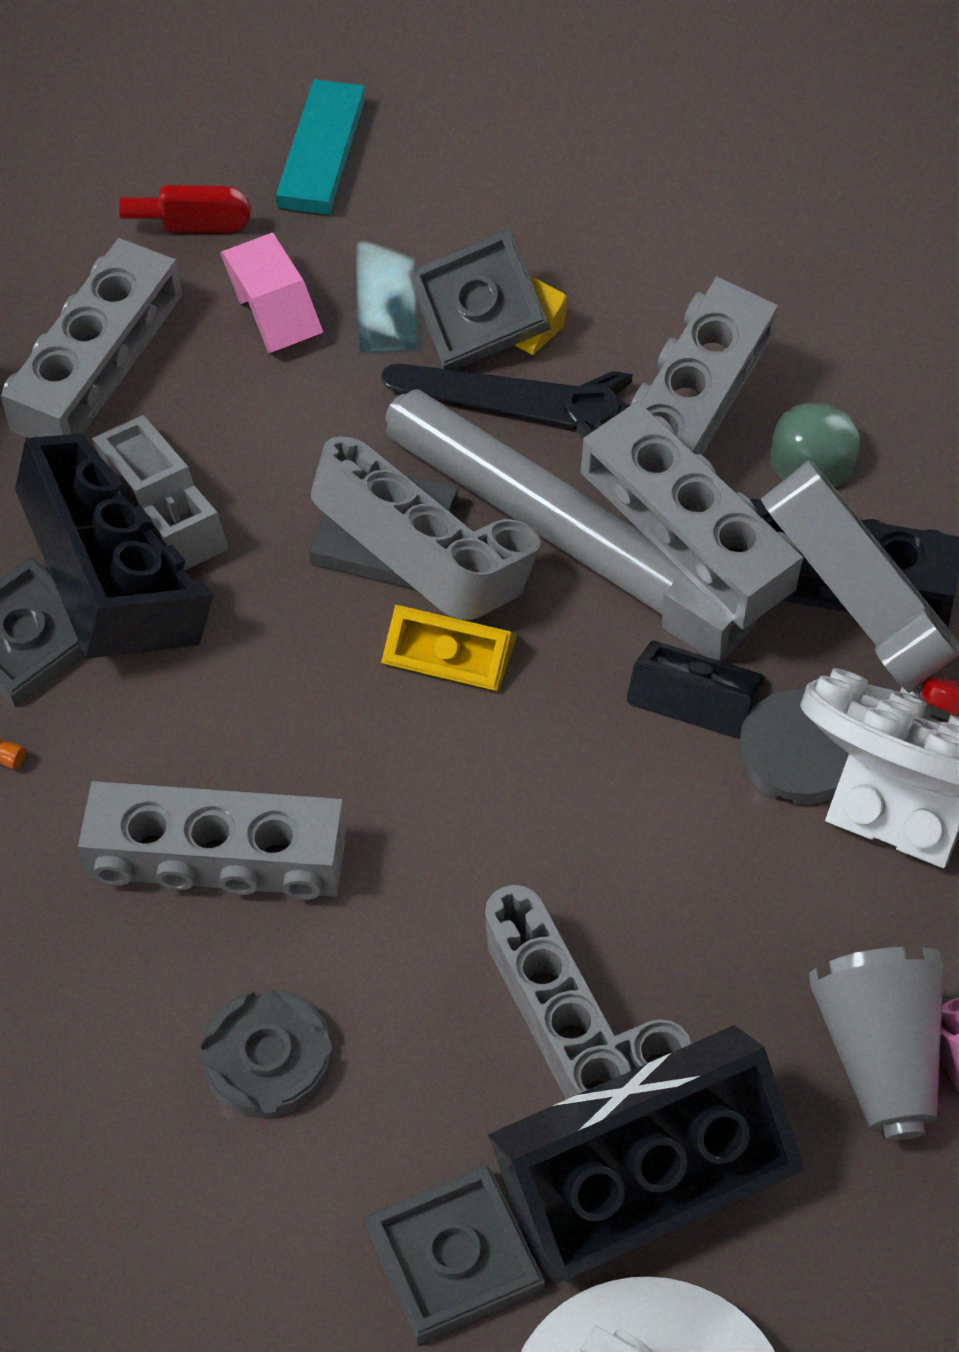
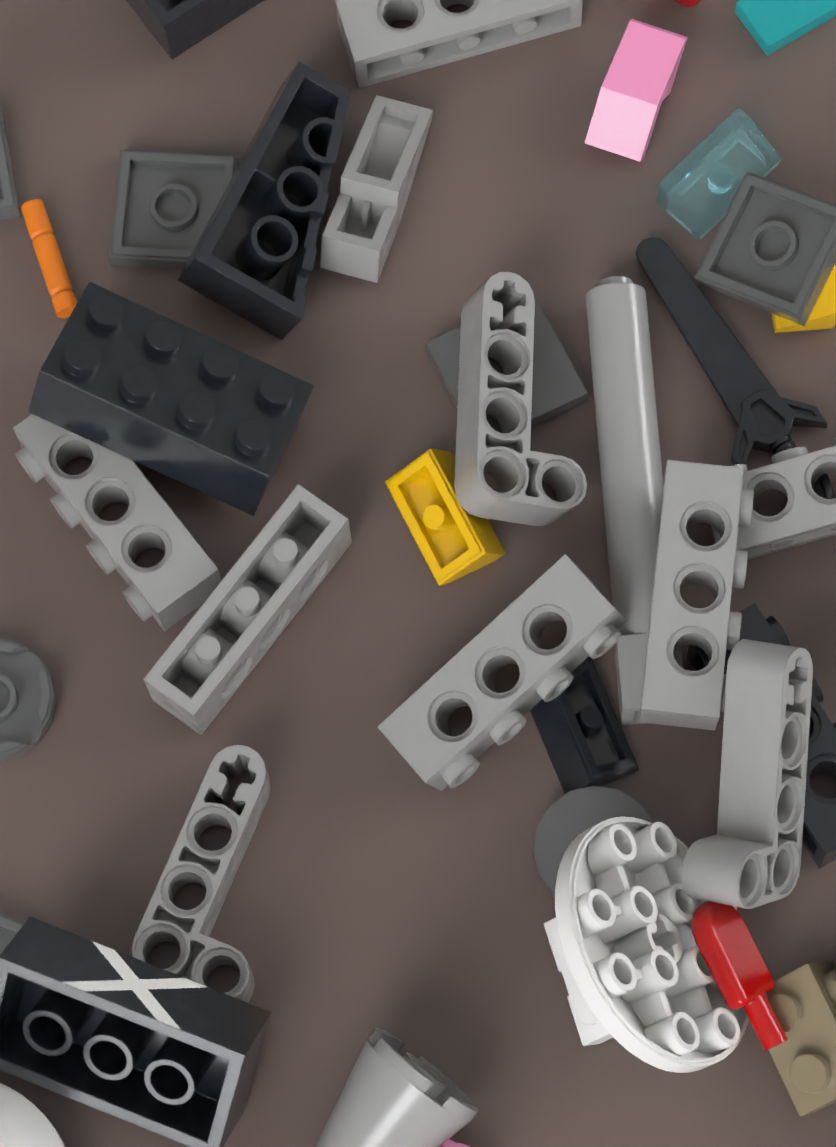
camera: 50 degrees right, 15 degrees up
none -> black brick [28,282,314,516]
none -> light grey brick [143,484,352,735]
none -> light grey brick [378,554,628,791]

